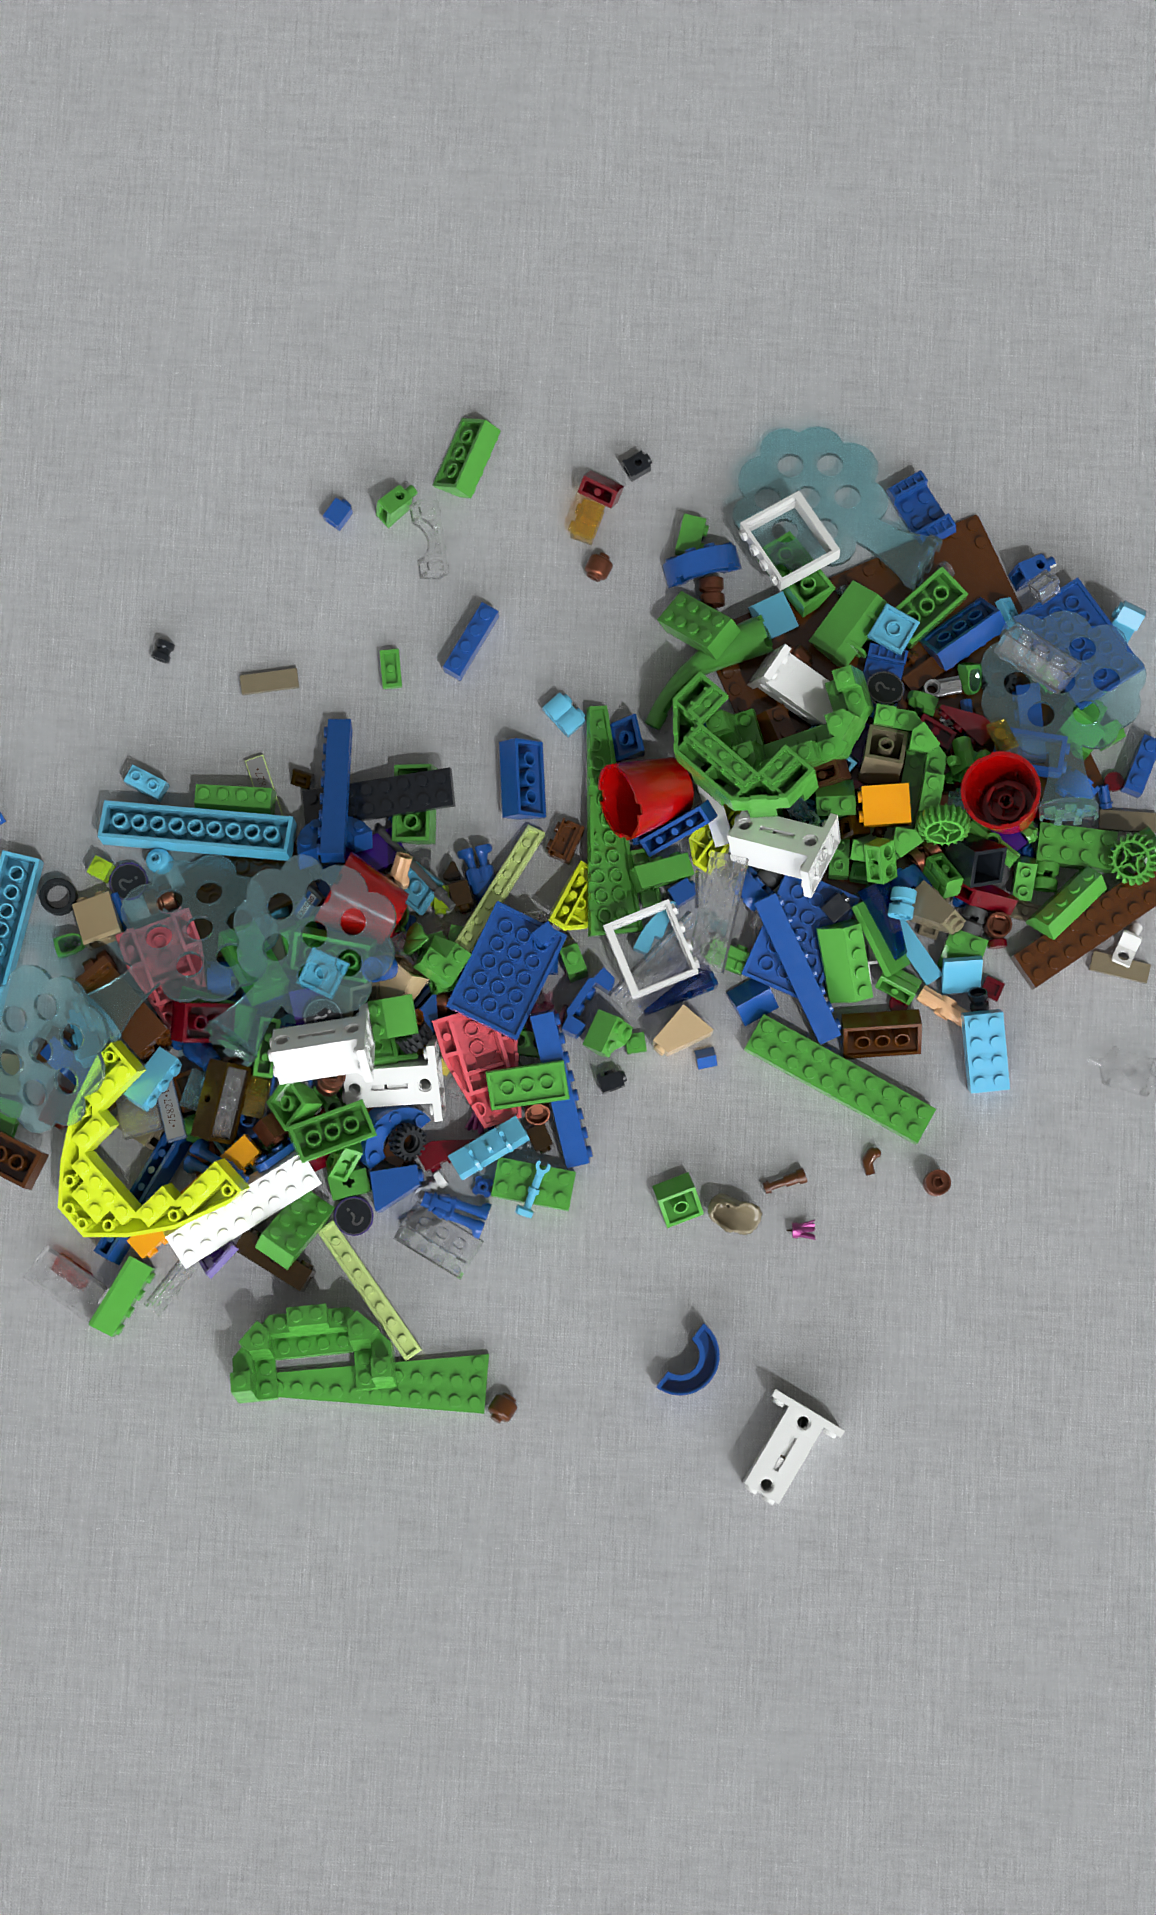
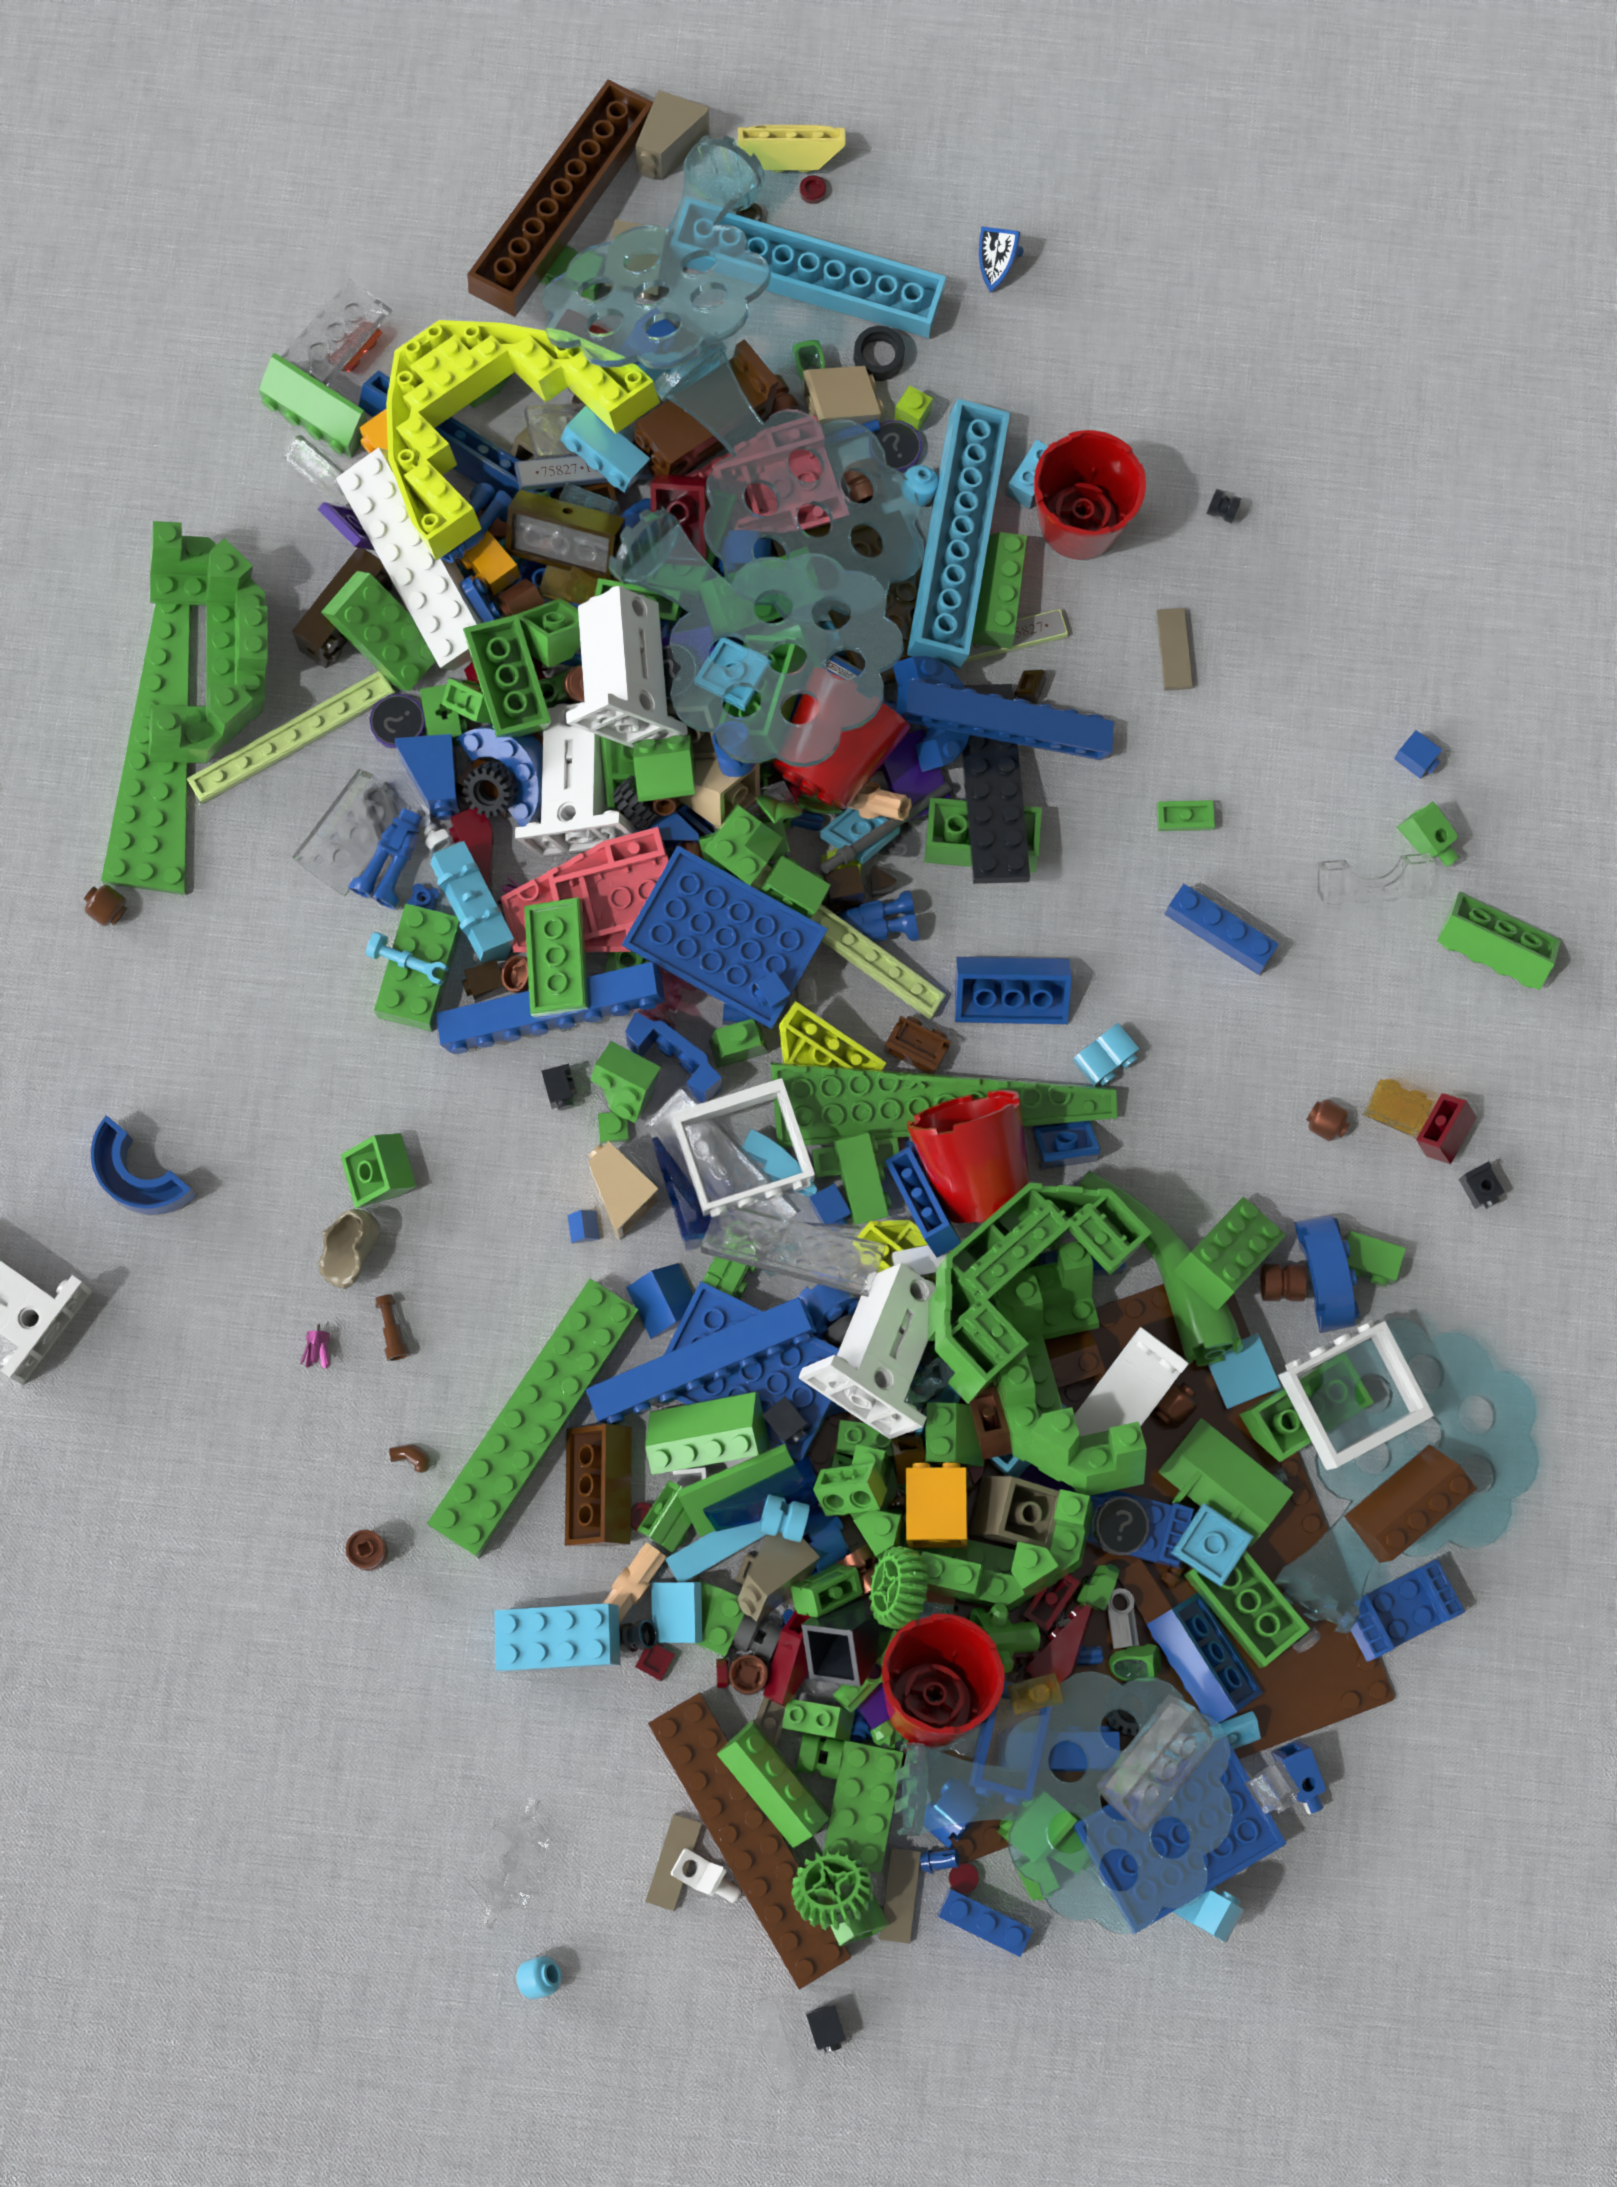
camera: 85 degrees right, 5 degrees down
none -> bright green brick [760,856,830,919]
none -> red cone [1034,430,1146,560]
none -> reddish brown slope [1344,1445,1477,1563]

